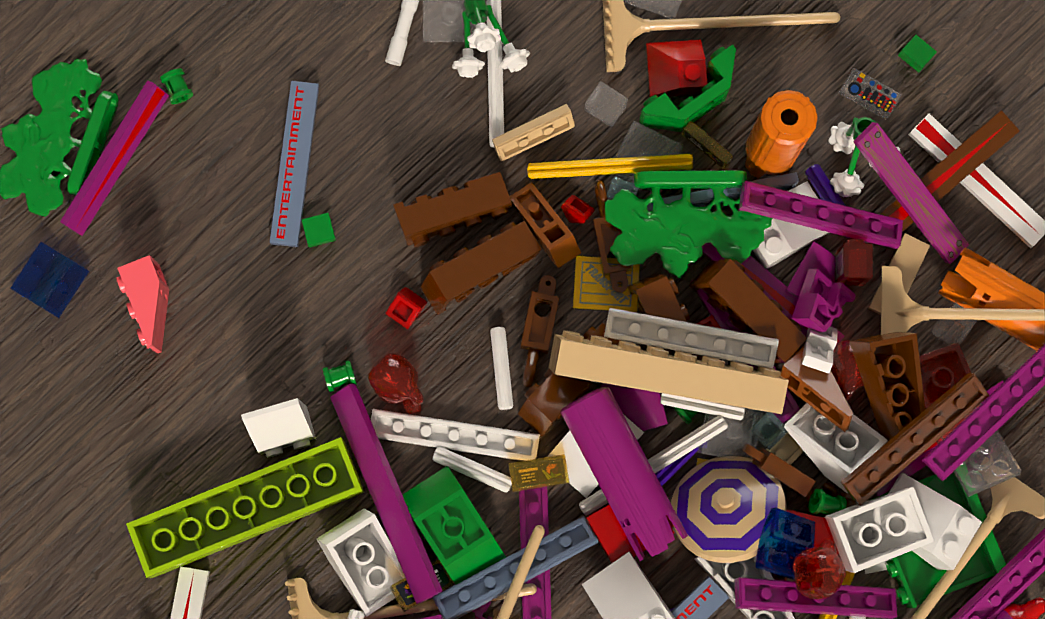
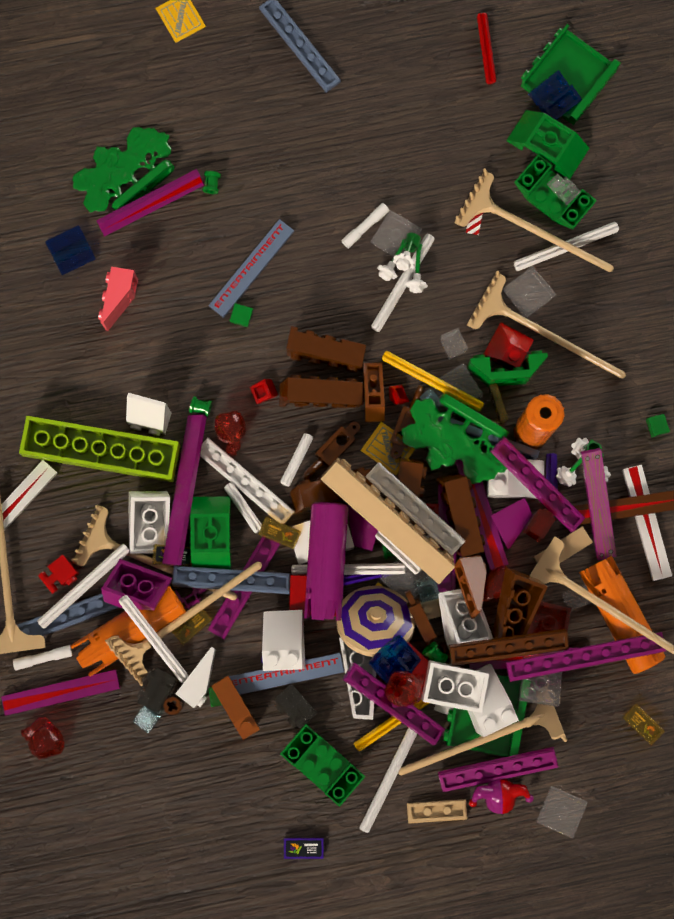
camera: 30 degrees right, 0 degrees up
tan tile [492,104,575,161] -> none
magenta slope [791,269,856,332] -> none
white slope [802,327,837,373] -> none
tile [839,67,902,120] -> none

